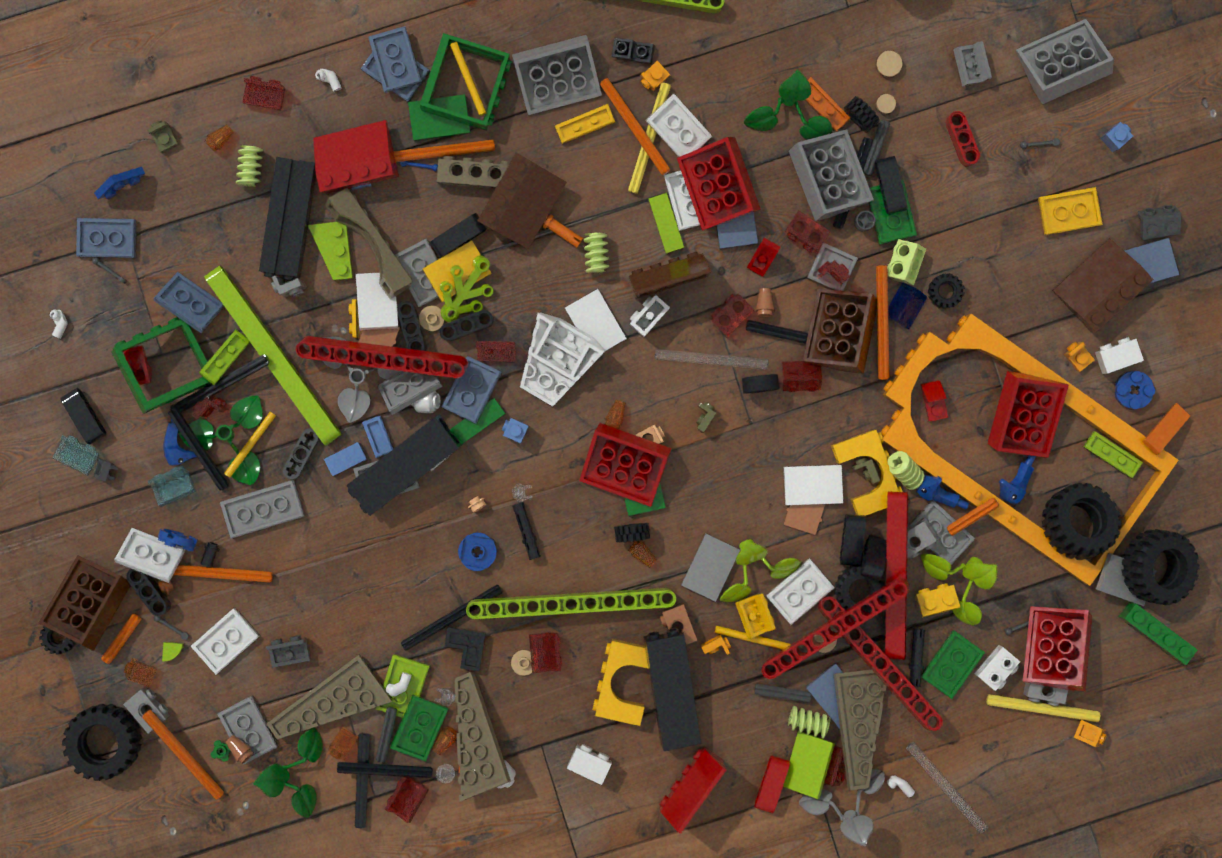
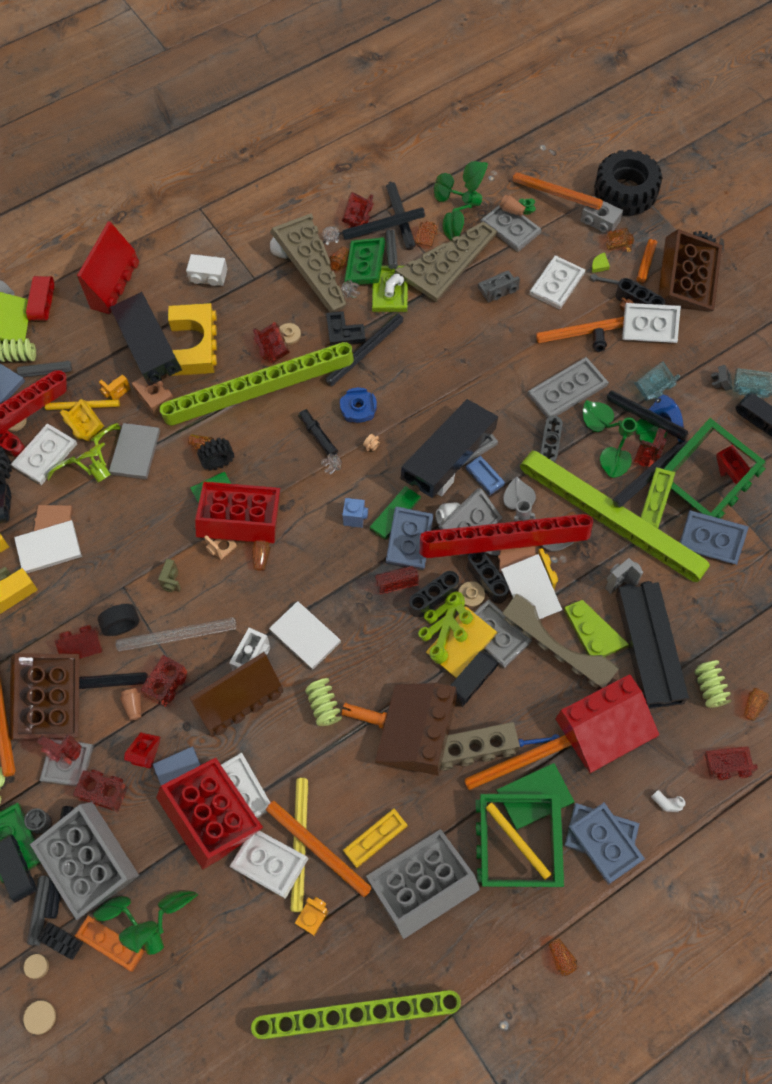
camera: 165 degrees right, 25 degrees down
blue plate [158,529,198,551] -> none
yellow bar [224,412,276,477] -> none
medium blue tile [324,442,367,476] -> none
white wedge [520,312,605,406] -> none
black slope [611,38,655,65] -> none
lime tile [648,193,684,254] -> none

